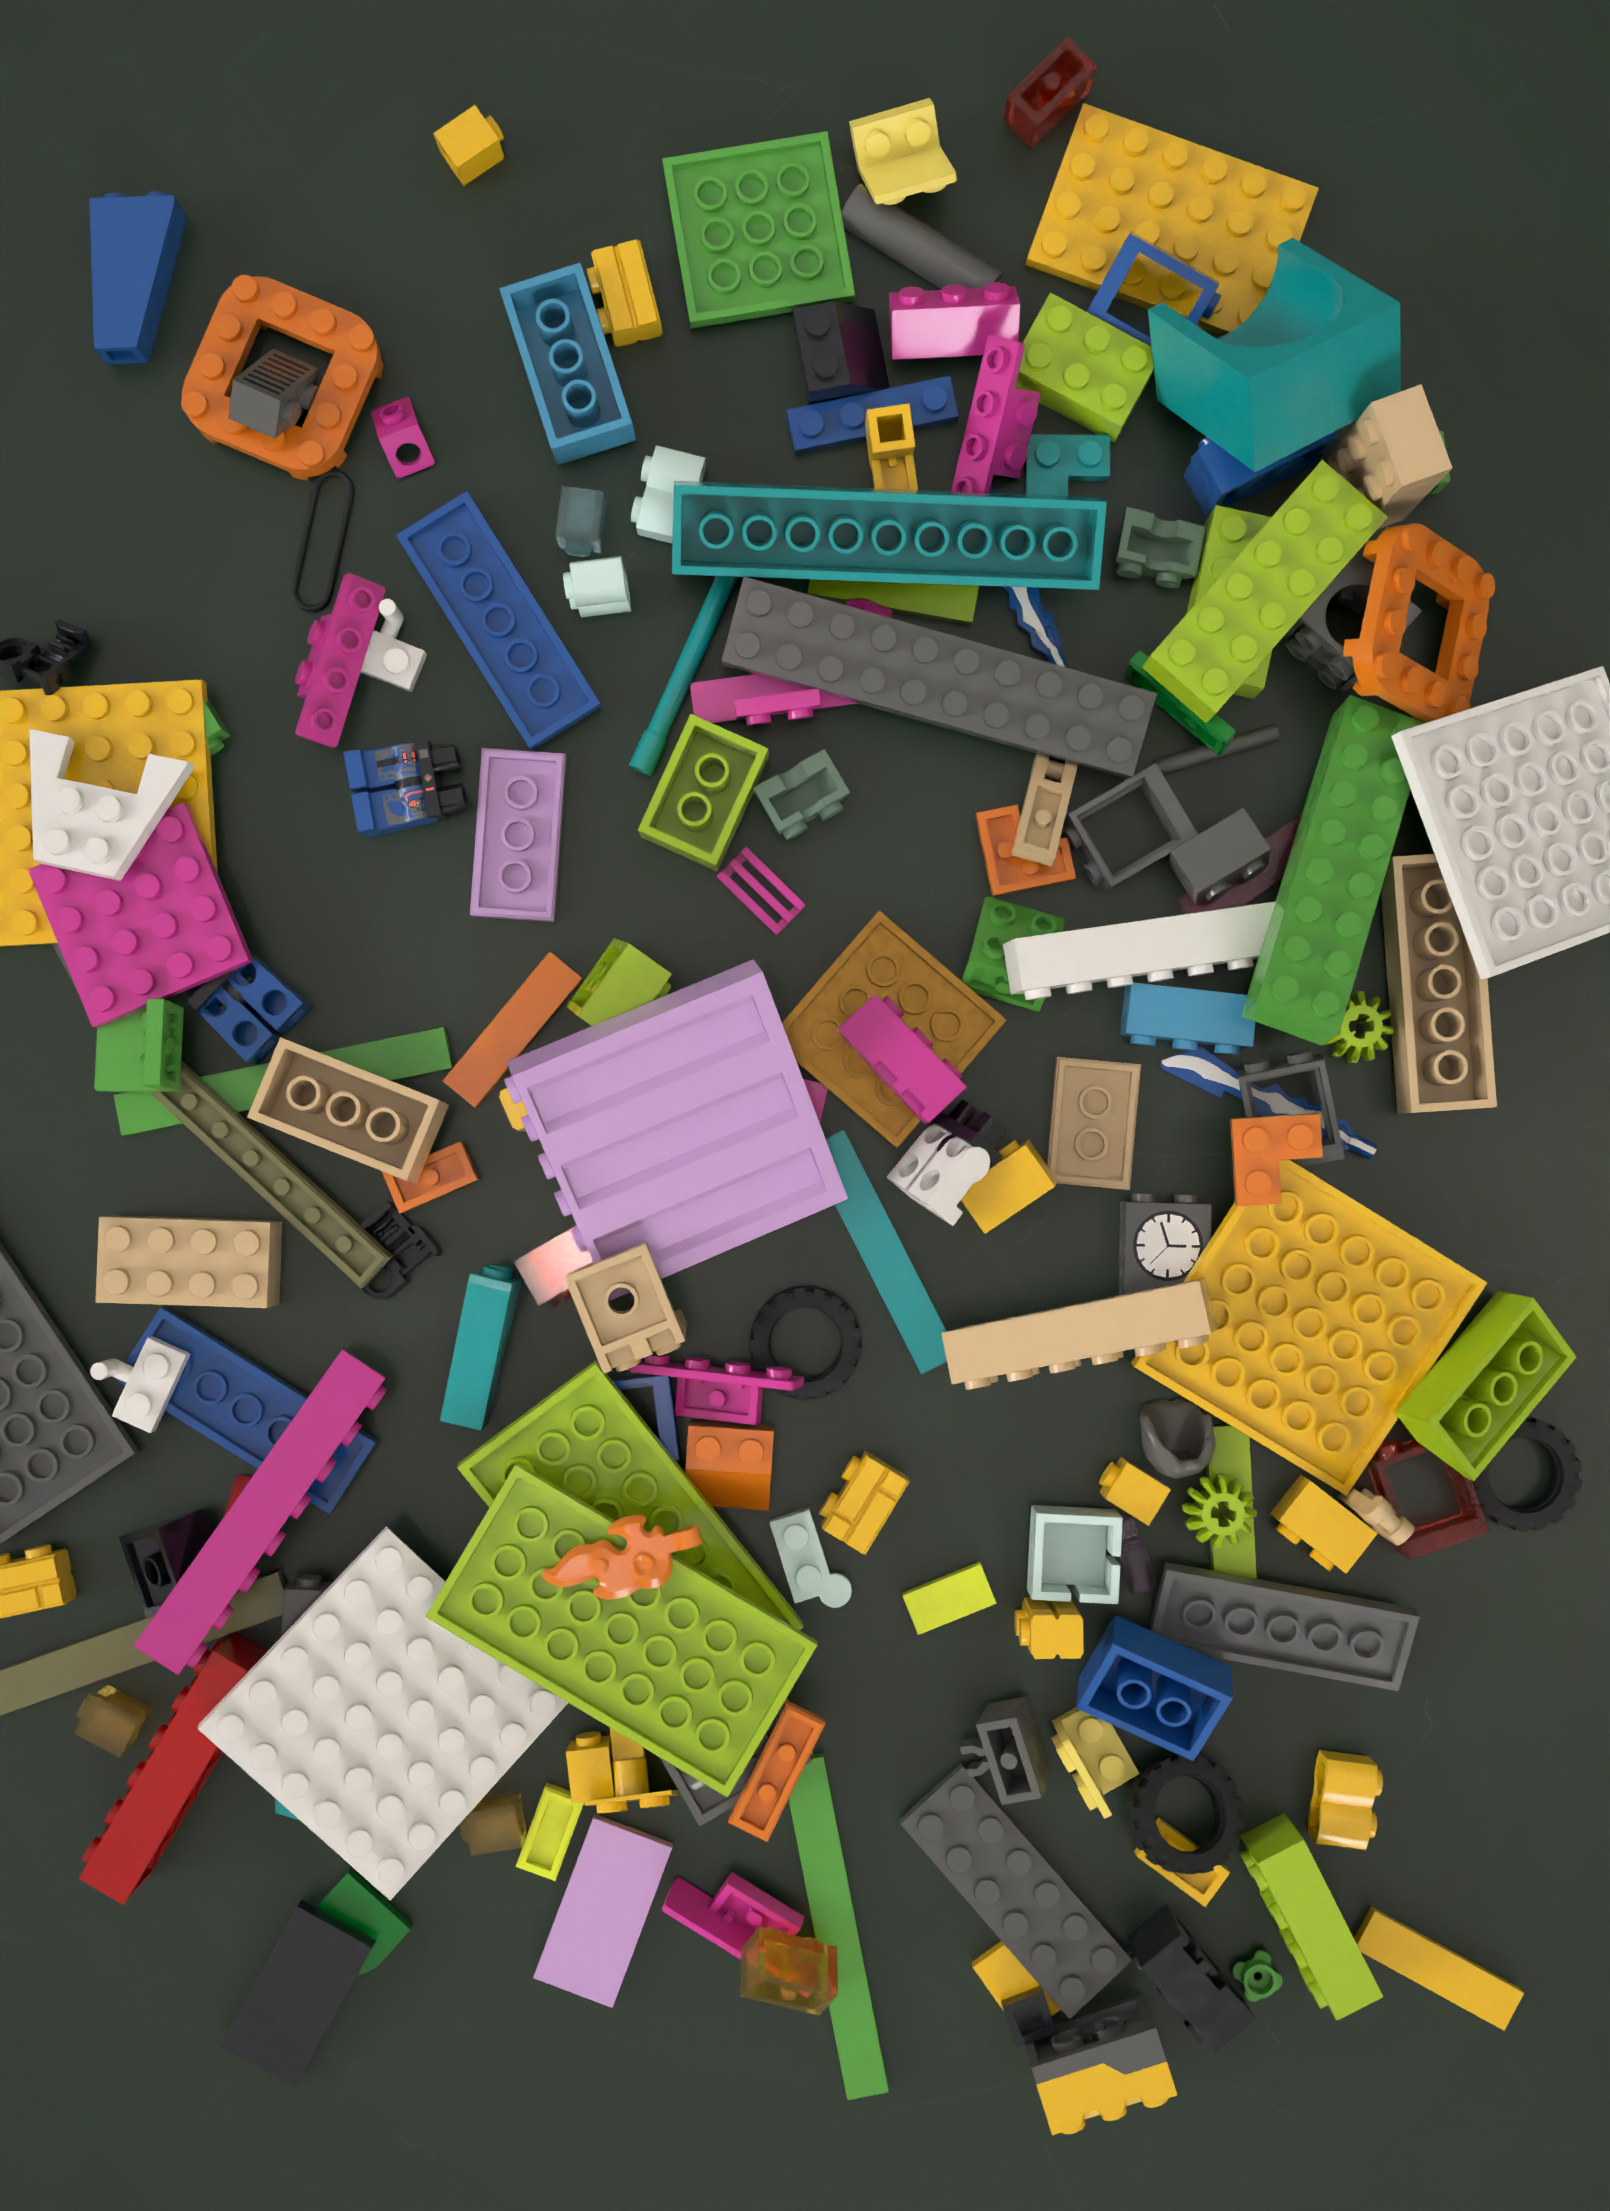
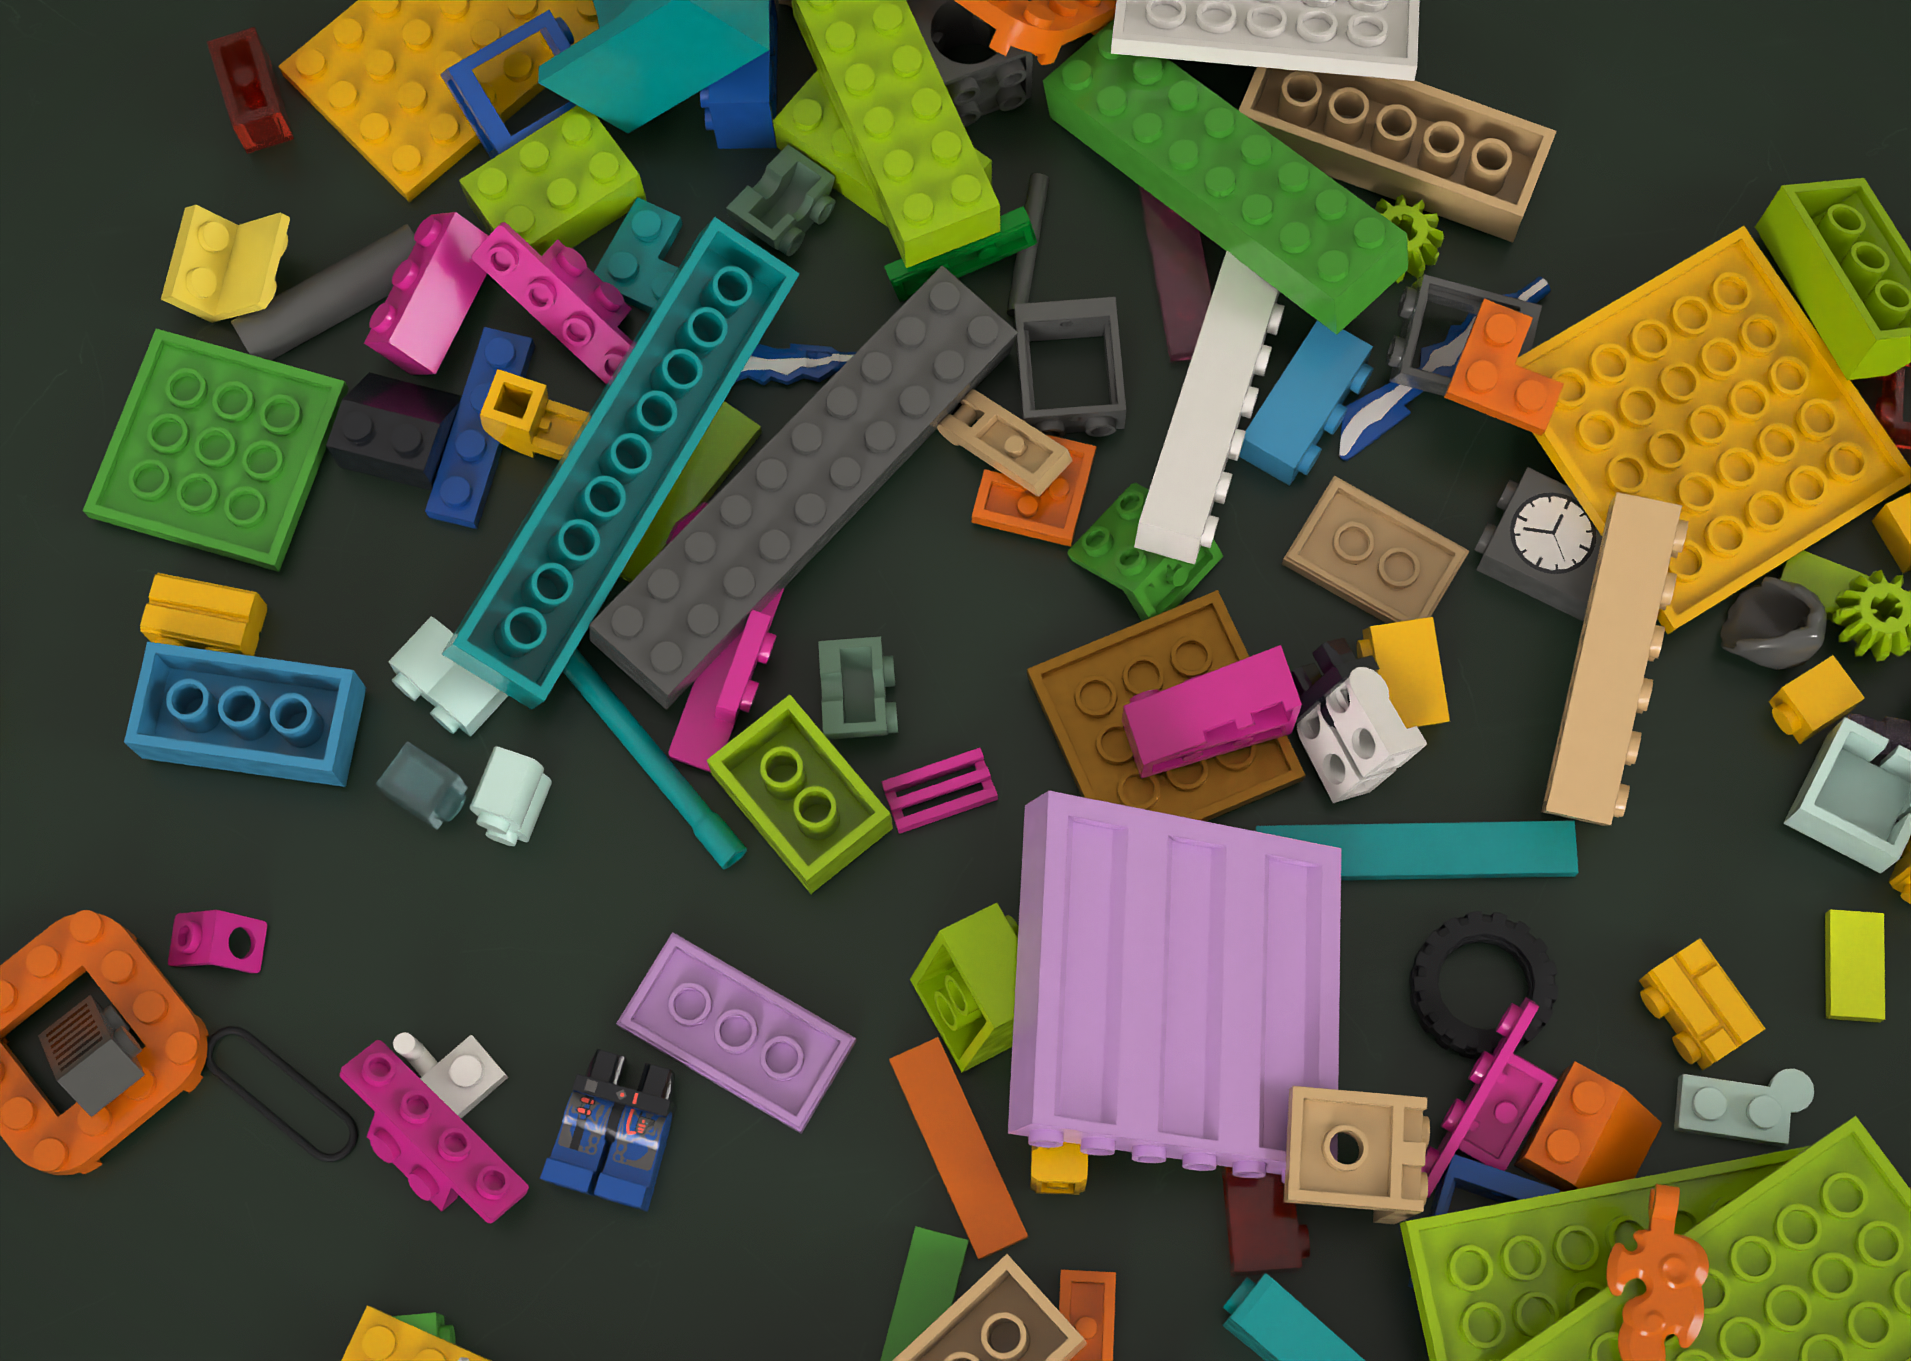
camera: 55 degrees left, 15 degrees down
blue plate [396,491,602,751] -> none
dark grey brick [1169,808,1271,905] -> none

